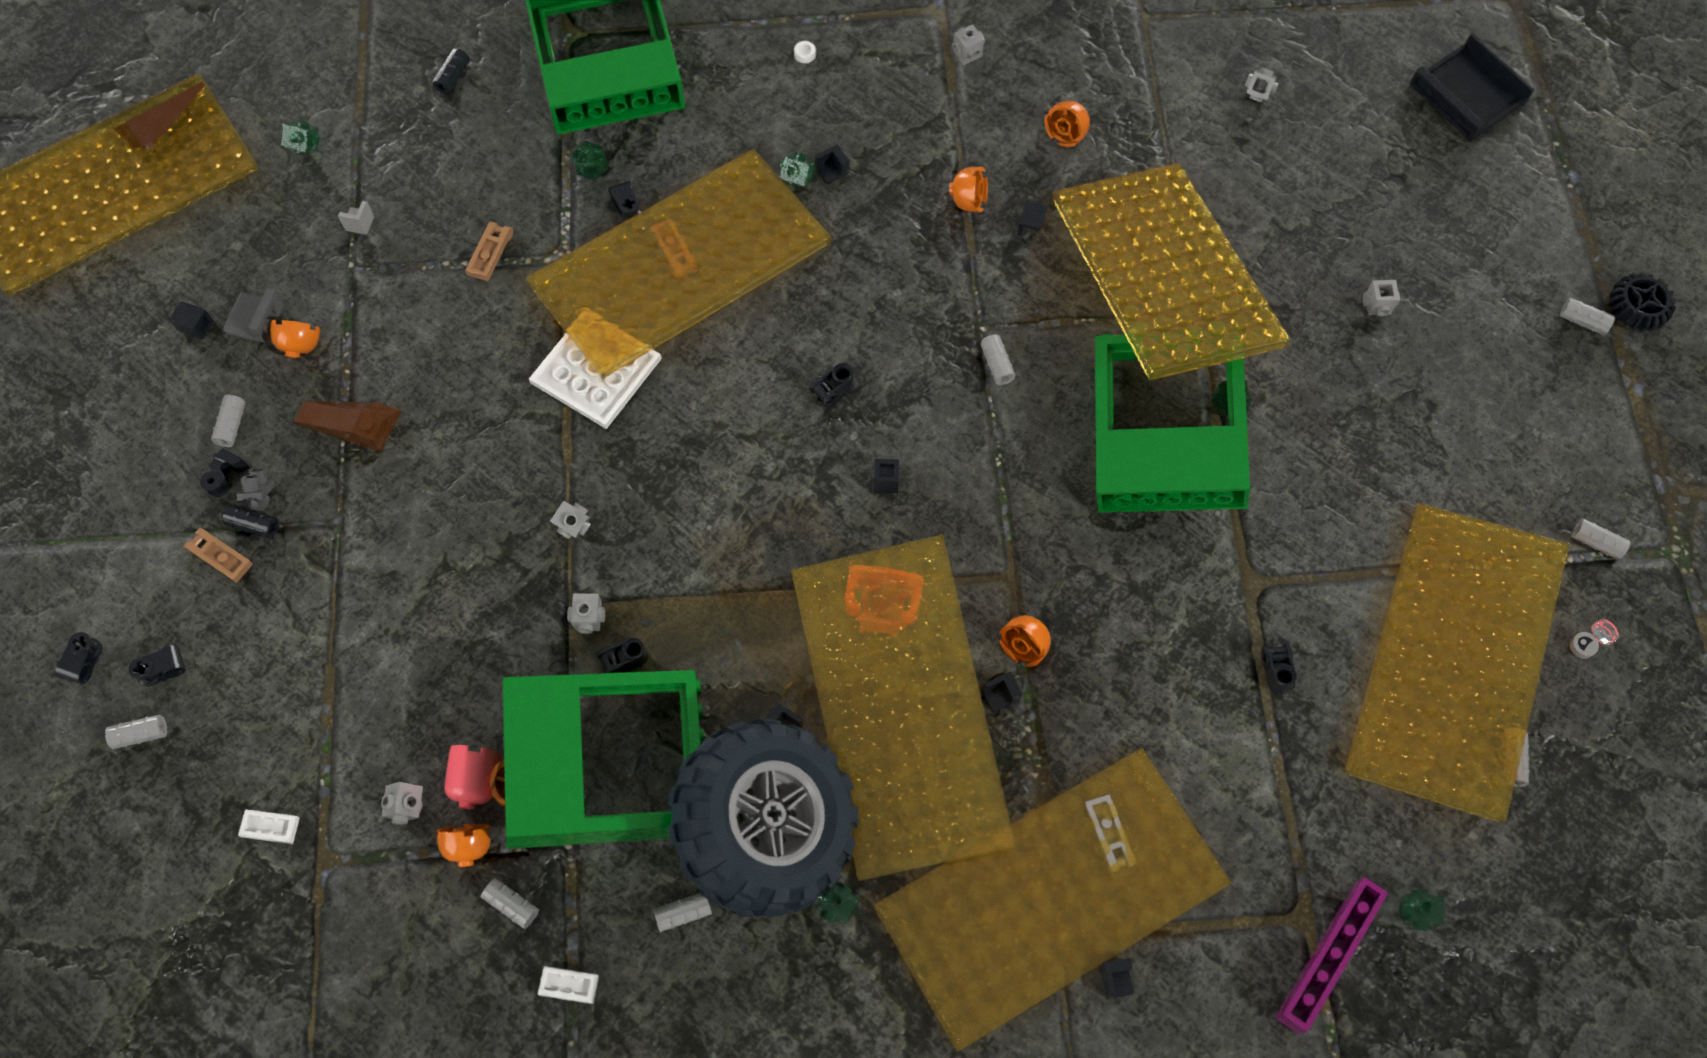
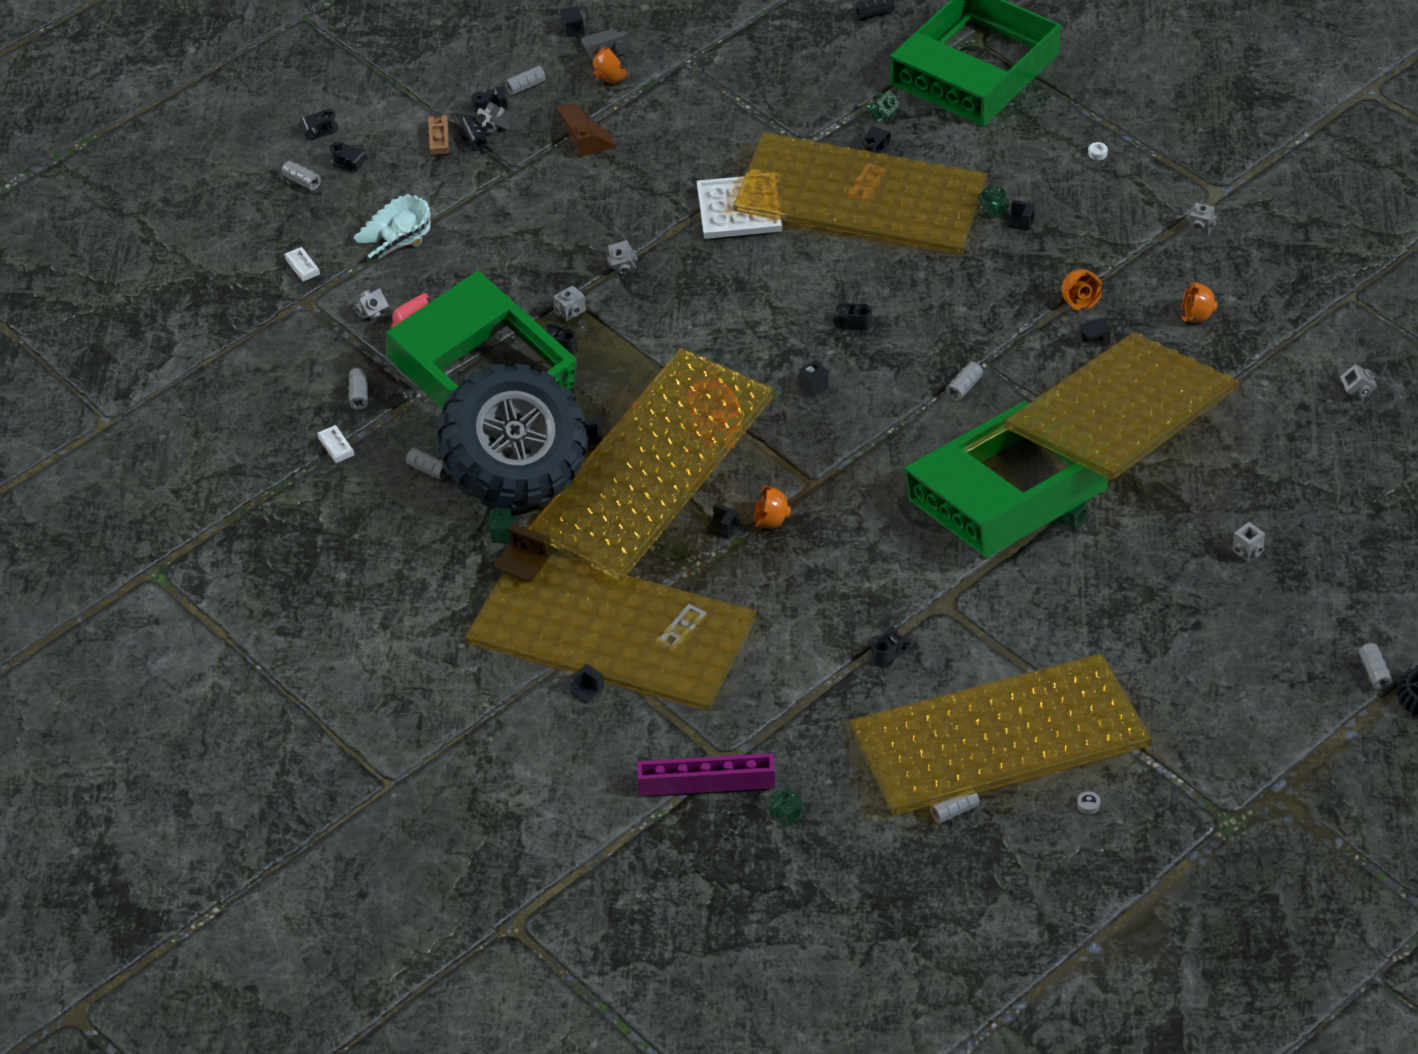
camera: 55 degrees right, 20 degrees down
light grey panel [338,201,374,235] -> none
orange cylinder [437,824,491,867] -> none
medium nougat plate [465,221,513,281] -> none
light grey axle [1572,518,1630,560] -> none
clear tile [1591,619,1619,645] -> none
none -> light aqua piece [354,194,431,260]
none -> dark brown bracket [494,523,552,582]

